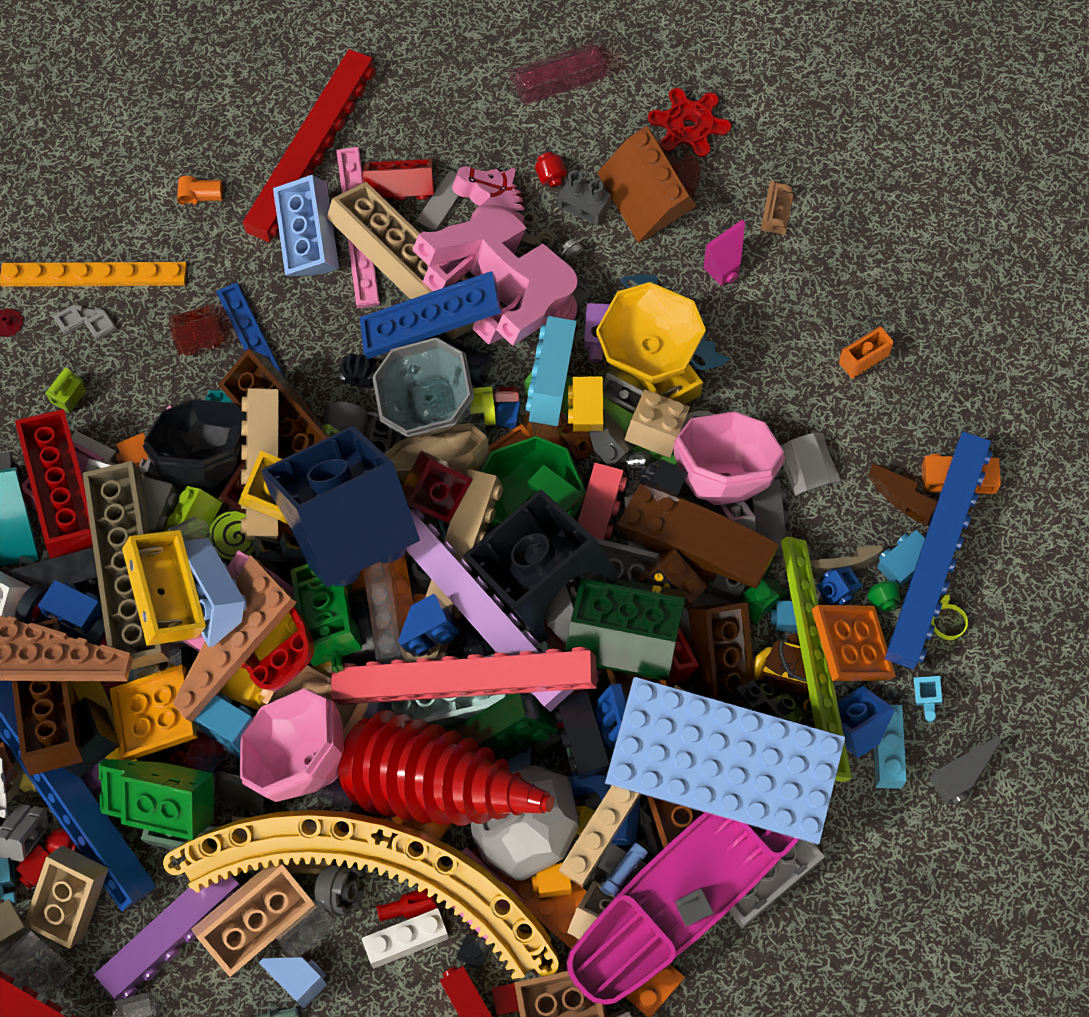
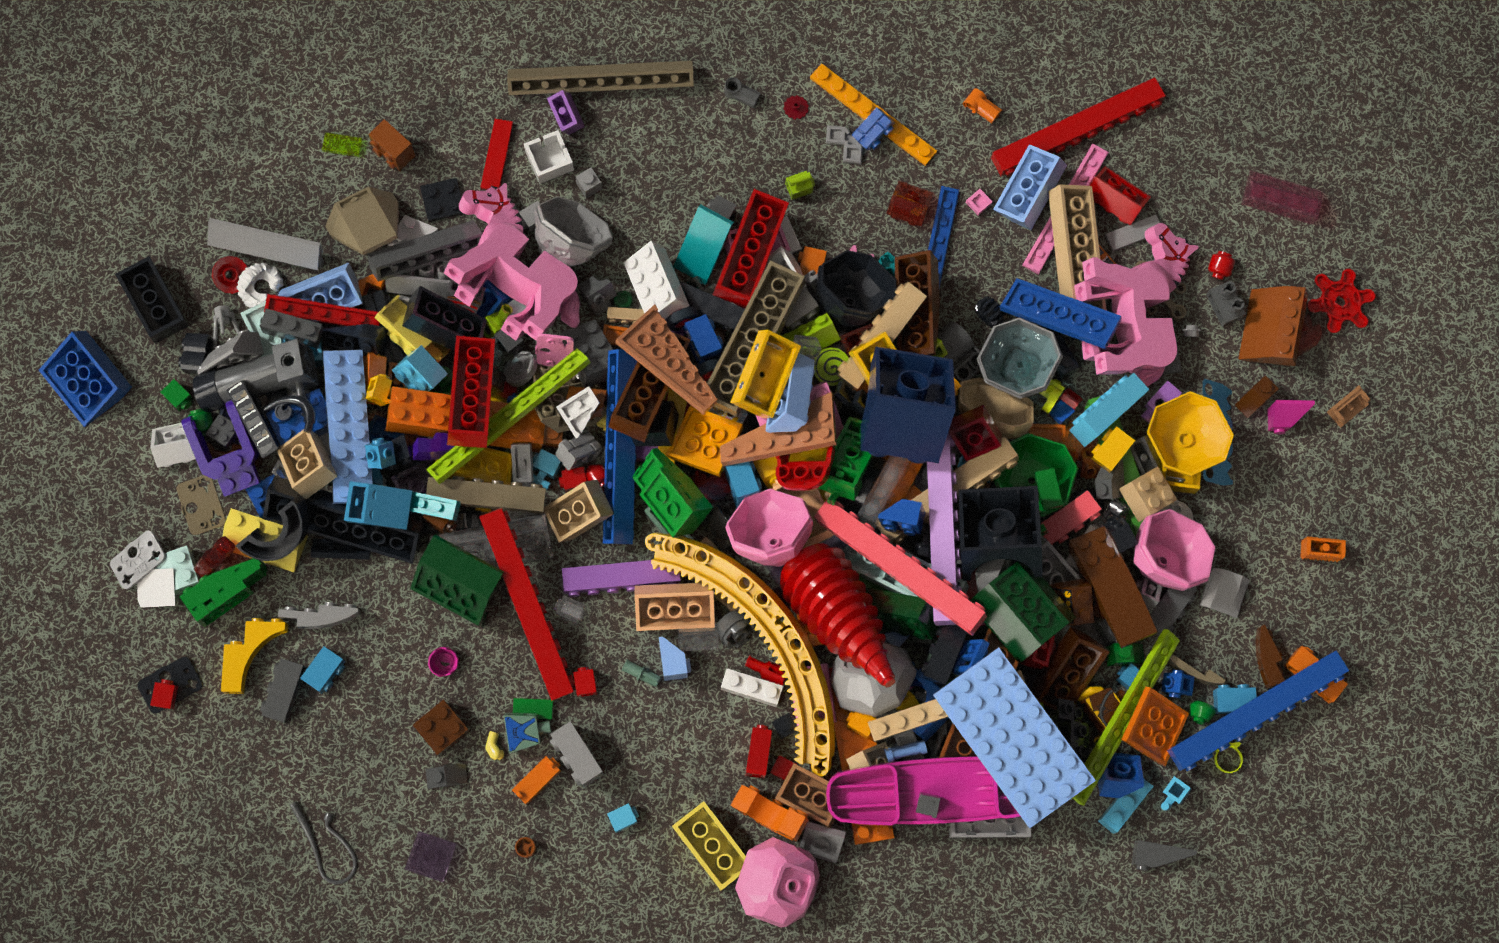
camera: 30 degrees right, 10 degrees up
none -> brick [852,107,895,150]
none -> bright pink plate [965,189,992,215]
none -> reddish brown slope [1234,375,1279,419]

